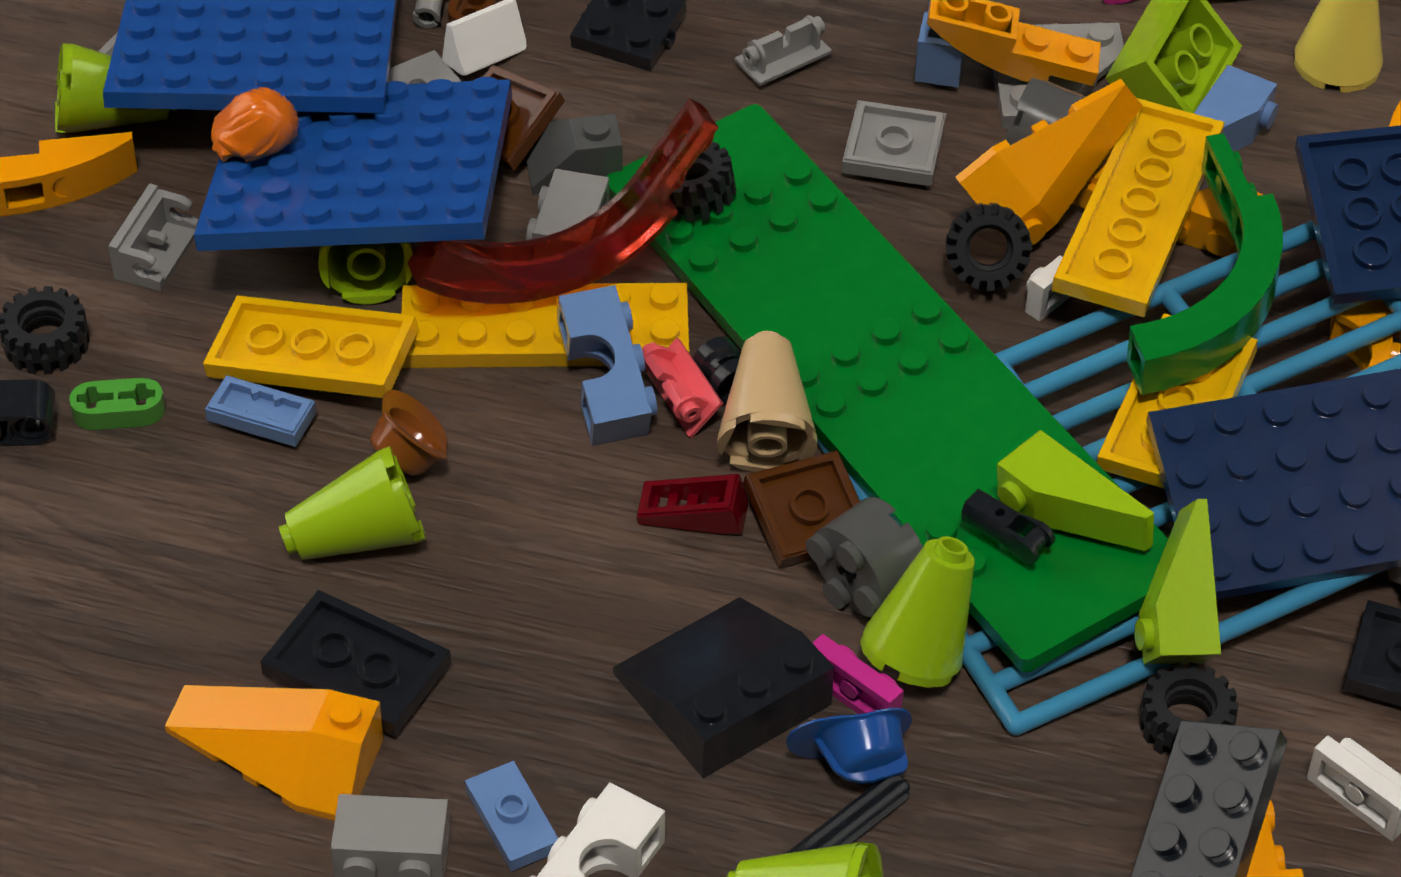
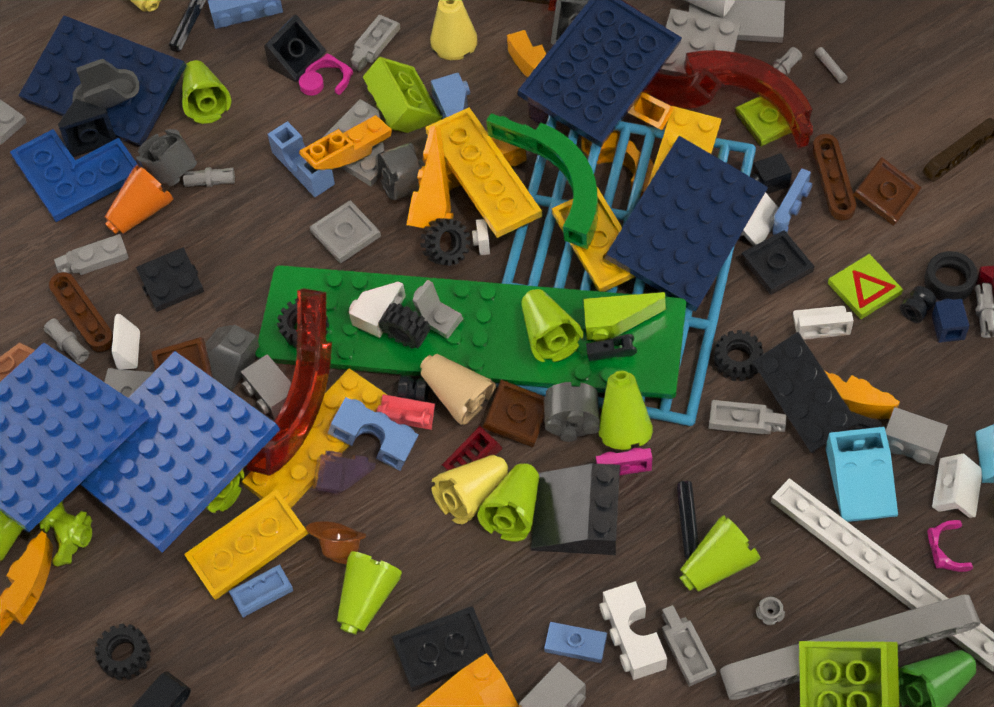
camera: 45 degrees left, 10 degrees up
bright green beam [69,378,166,430] -> none
light grey hinge [108,183,199,292] -> none
orange hair [211,87,299,162] -> none
light grey hinge [735,15,832,86] -> none
blue piece [786,708,912,784] -> none
lime slope [1134,499,1221,665] -> none
none -> lime animal [39,500,92,566]
none -> clear purple slope [312,451,376,494]
none -> white slope [349,282,406,338]
none -> black tyre [378,303,431,349]
none -> light grey bracket [413,280,463,339]
none -> light yellow cone [431,455,508,525]
none -> lime cone [477,464,539,541]
none -> lime cone [521,289,583,362]
none -> light grey hinge [709,400,786,434]

